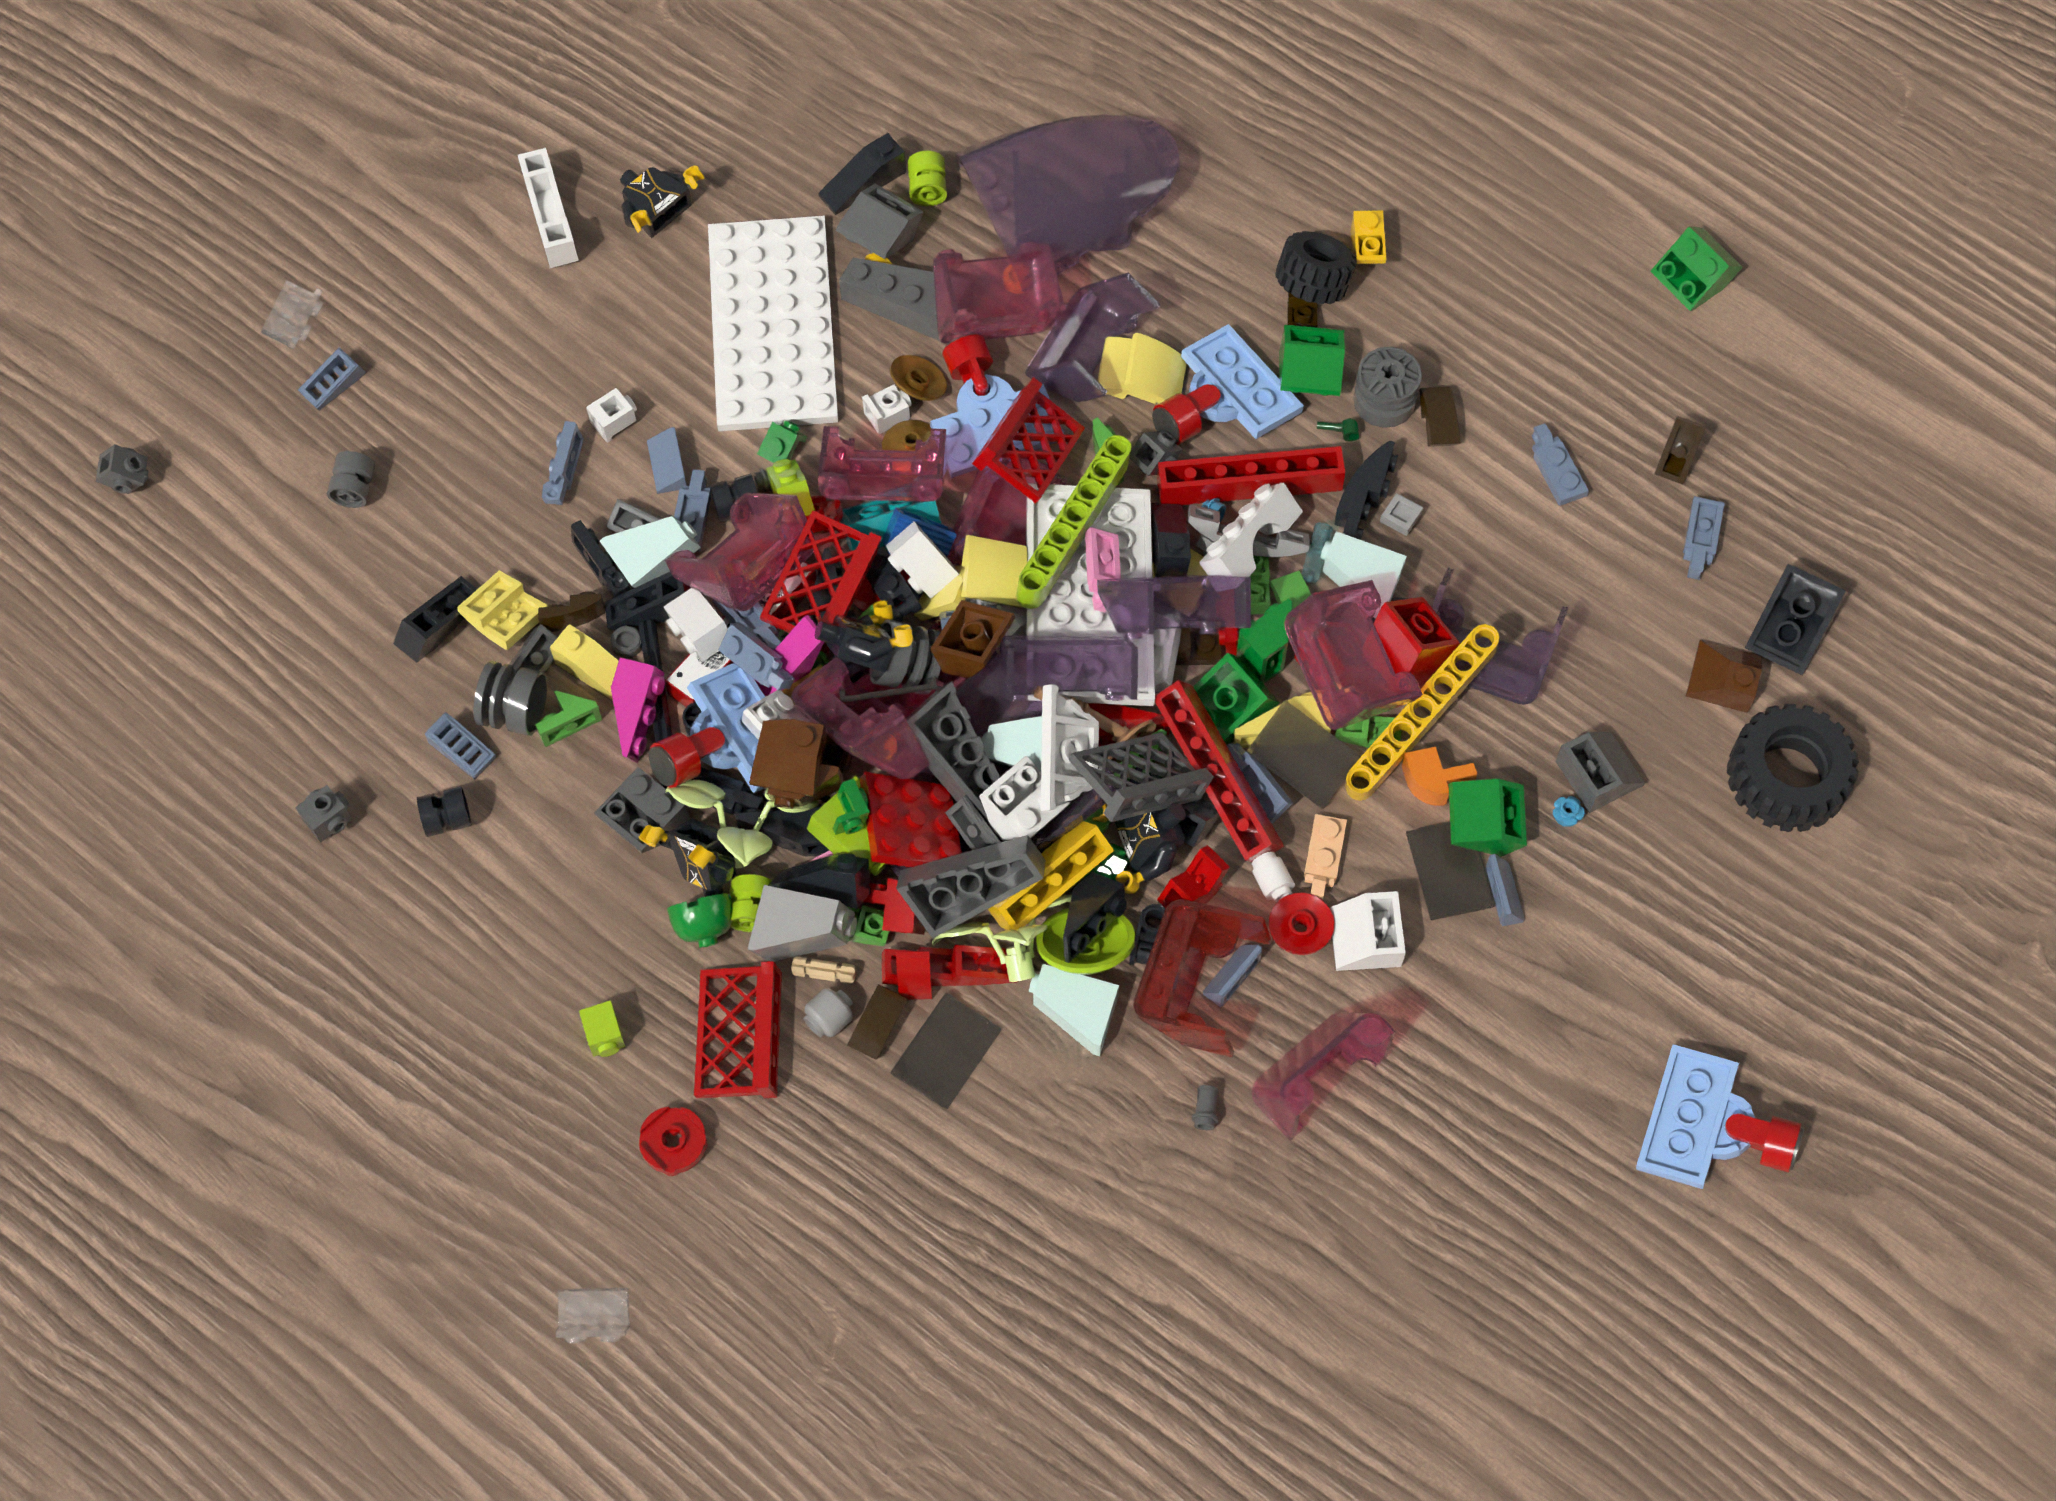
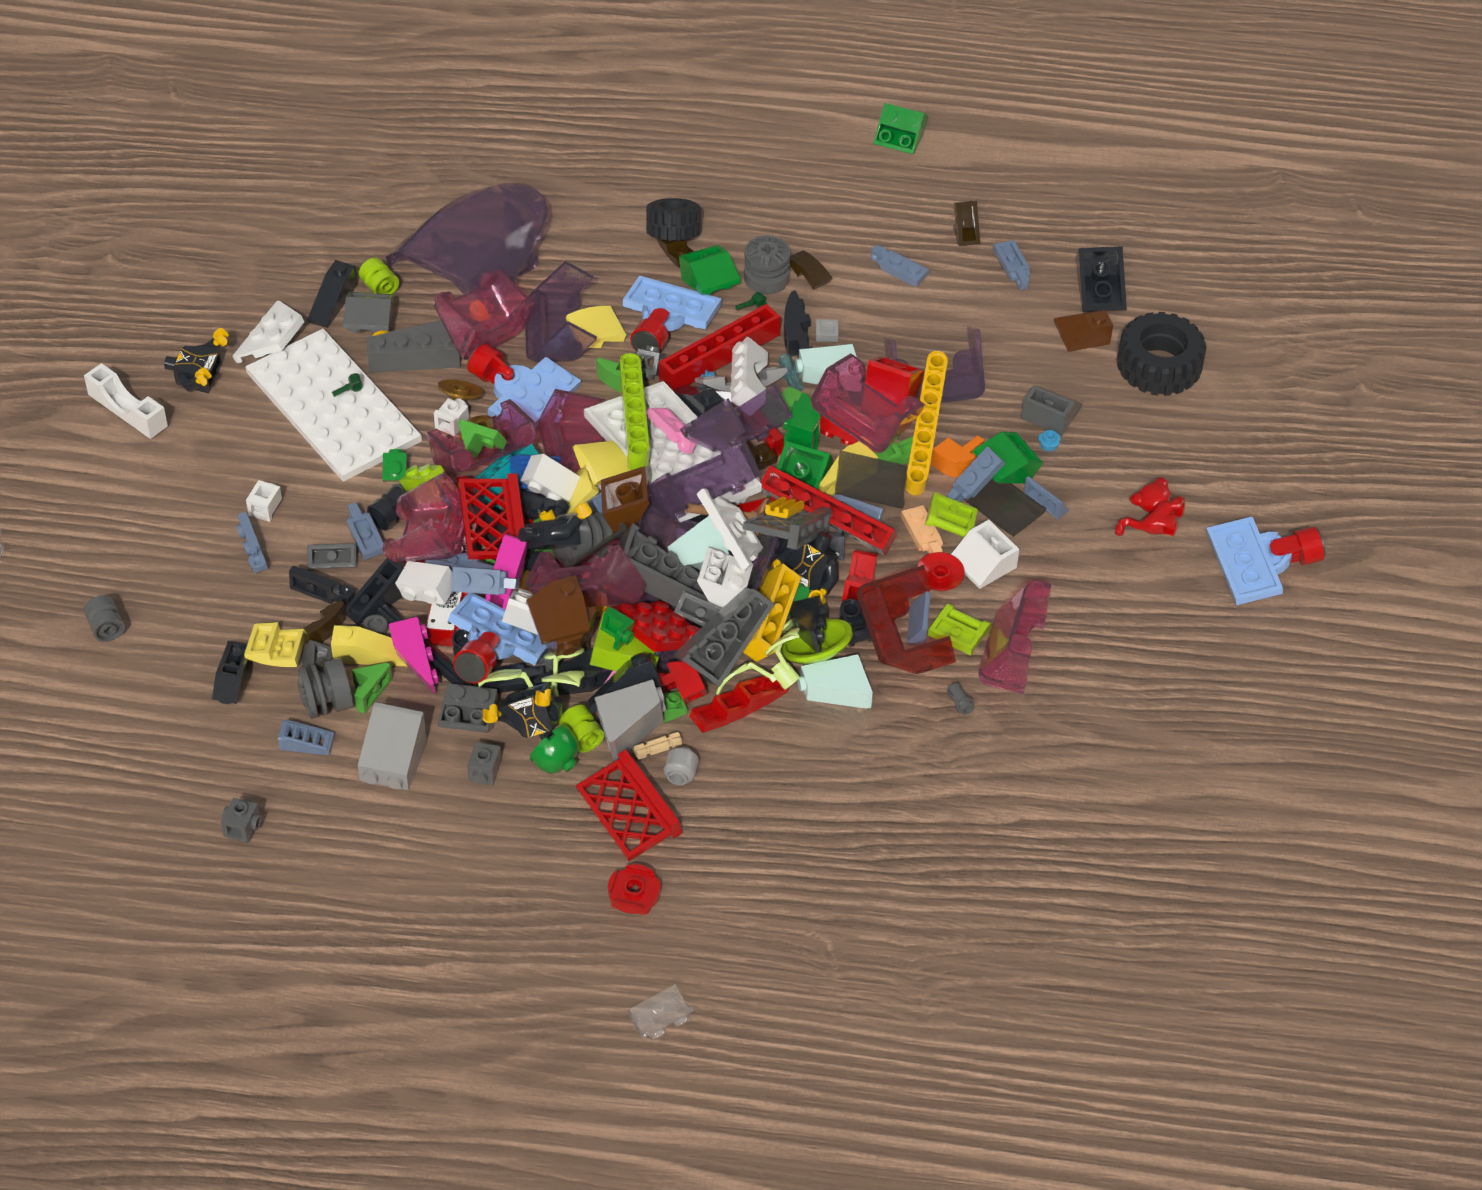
camera: 35 degrees left, 15 degrees down
sand blue slope [298,347,366,410] -> none
black wheel [417,786,472,837] -> none
lime brick [579,1000,626,1057] -> none
light aqua slope [600,516,701,588] -> none
sand blue slope [647,427,687,494] -> none
dark brown slope [847,984,908,1060] -> none
clear smoke piece [890,992,1002,1109] -> none
red slope [896,951,932,1000] -> none
red fence [972,377,1085,503] -> none
light yellow slope [1124,333,1186,403] -> none
white brick [1252,852,1295,902] -> none
yellow slope [1350,210,1386,264] -> none
none -> white wing [233,301,304,363]
none -> dark green hand [331,373,362,397]
none -> light grey slope [358,702,427,790]
none -> bright green slope [458,419,507,459]
none -> dark grey brick [467,742,501,785]
none -> yellow tile [765,497,805,519]
none -> lime plate [925,492,978,540]
none -> lime plate [928,603,992,656]
none -> sand blue hinge [946,446,1005,502]
none -> red animal [1115,477,1185,536]

